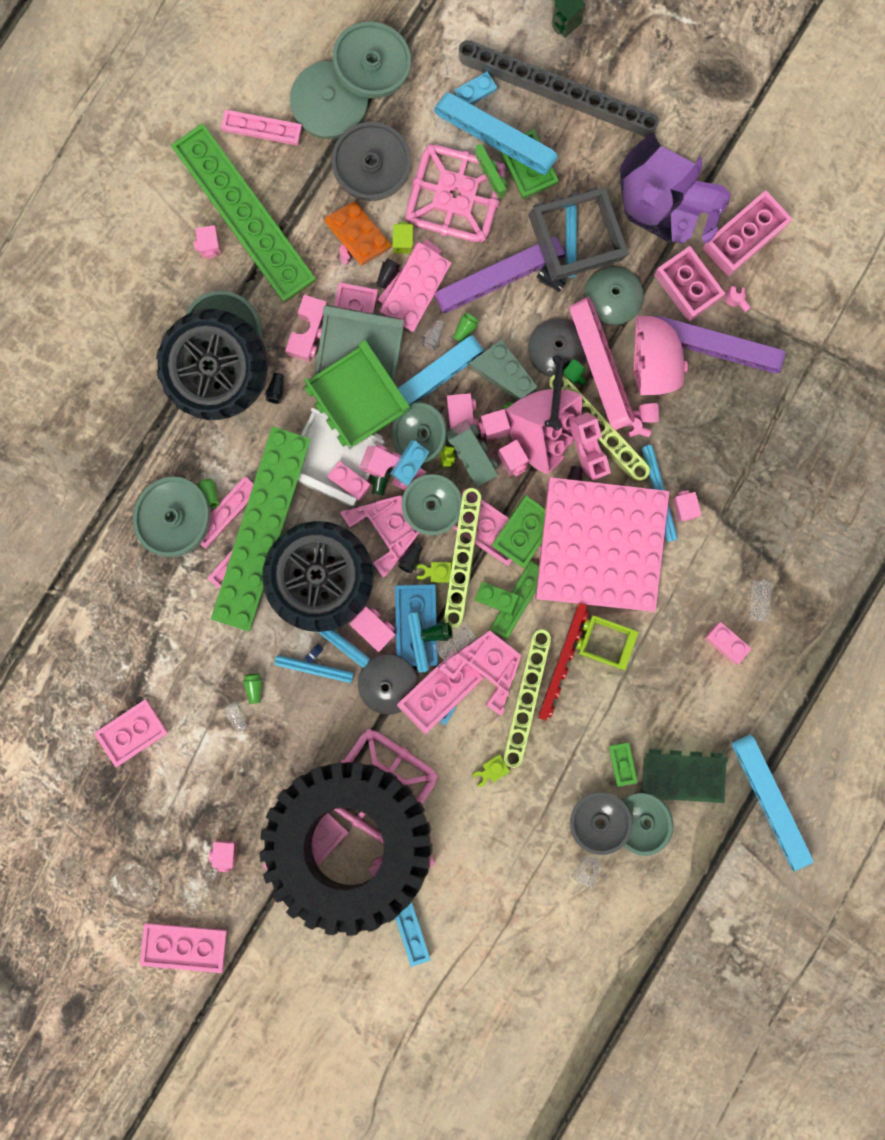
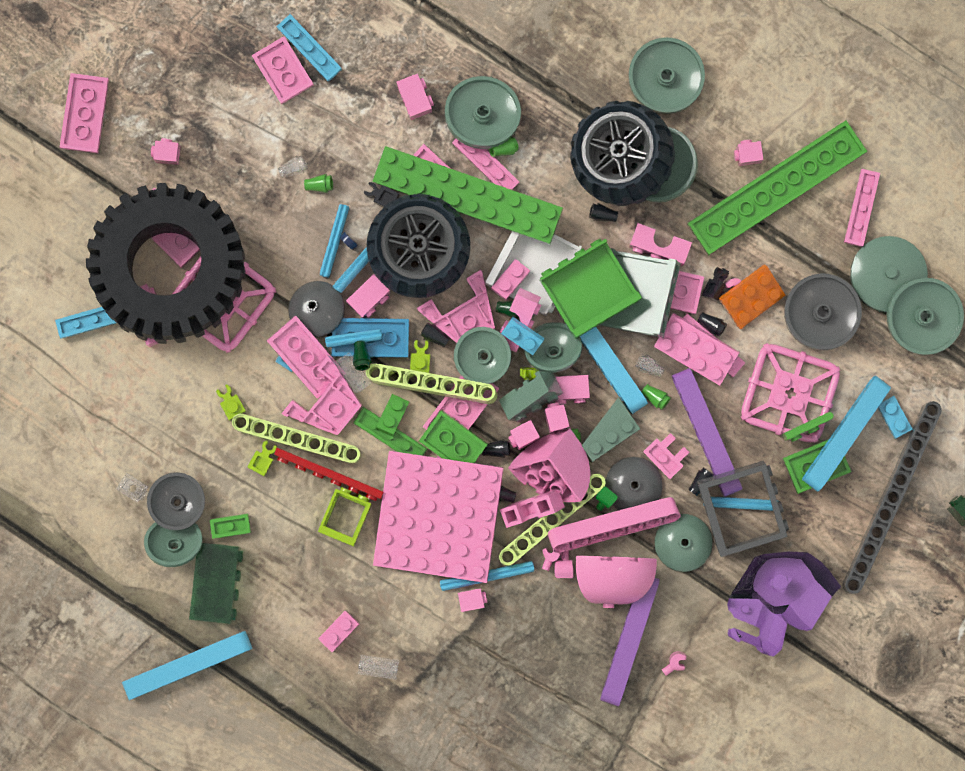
camera: 90 degrees right, 0 degrees up
lime brick [393,222,413,254] -> none
black piece [544,356,570,431] -> none
bright pink brick [654,246,725,323] -> none
bright pink brick [702,190,793,278] -> none
none -> lime plate [247,440,277,477]
none -> medium azure plate [276,14,342,82]
none -> black plate [364,182,400,207]
none -> bright pink brick [396,73,434,120]
none -> black cone [482,439,510,458]
none -> sand green dish [628,37,705,114]
none -> bright pink plate [643,433,689,479]
none -> black plate [701,267,729,301]

